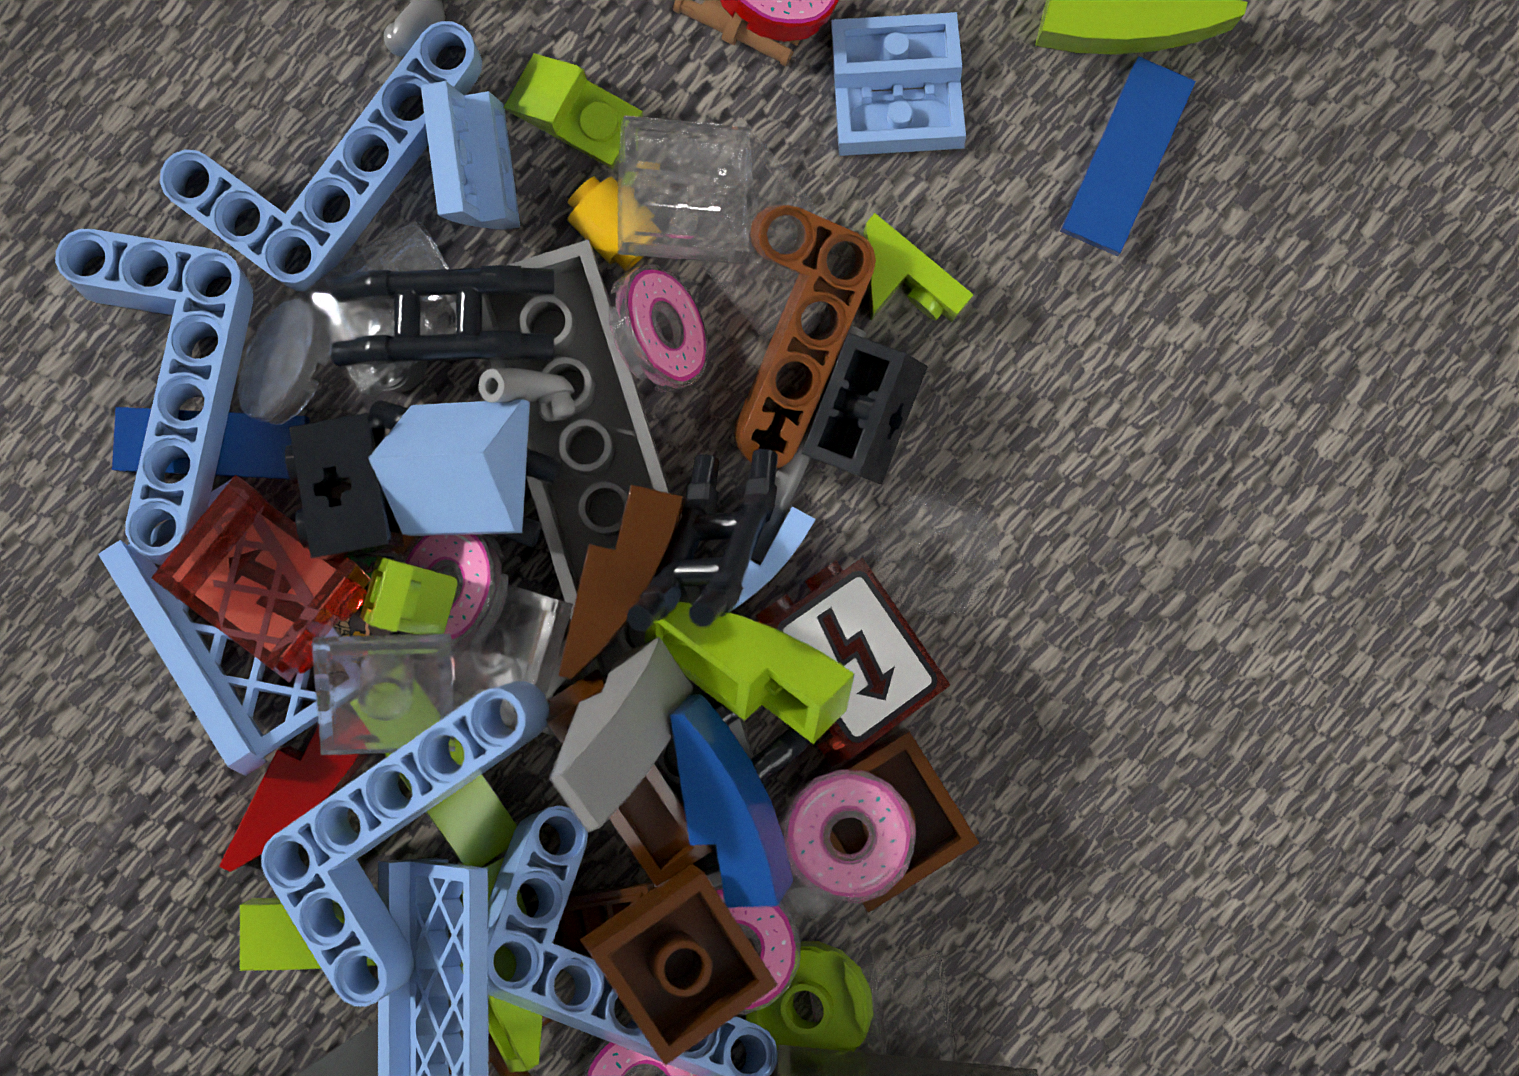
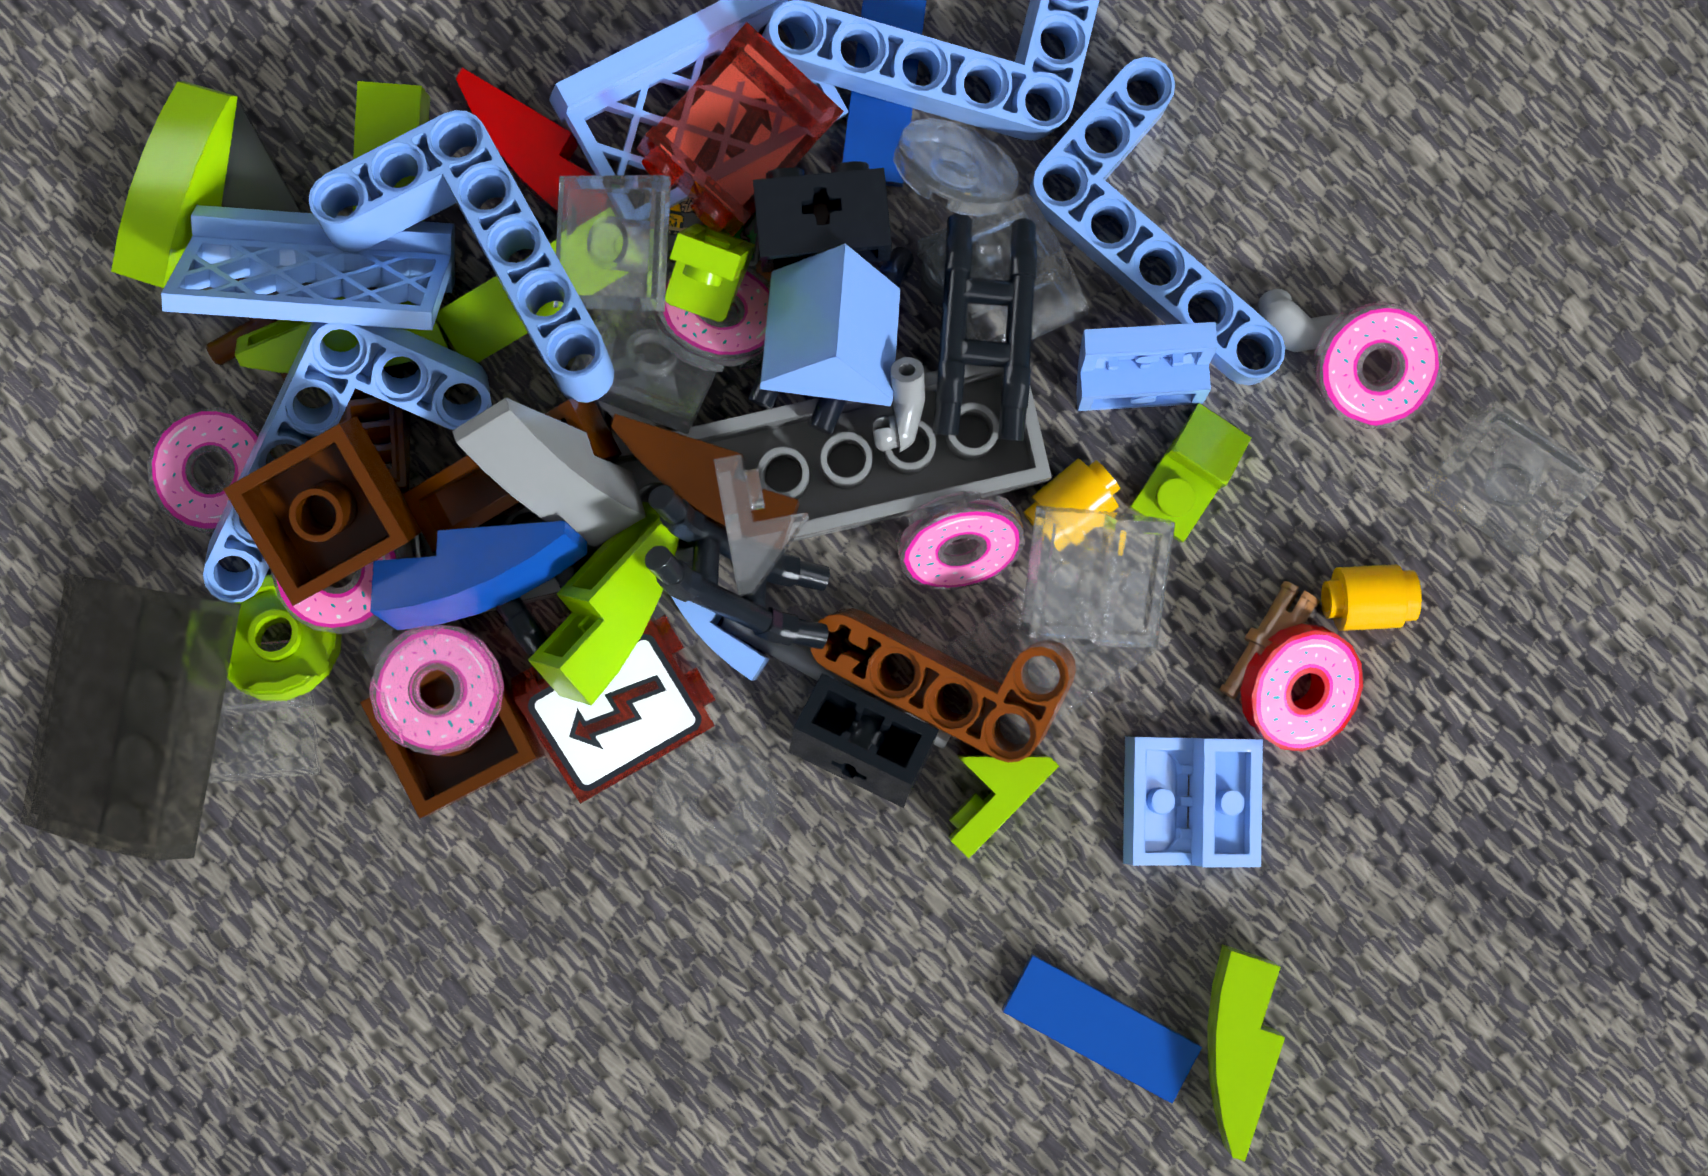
camera: 90 degrees right, 0 degrees up
none -> clear slope [714,455,809,597]

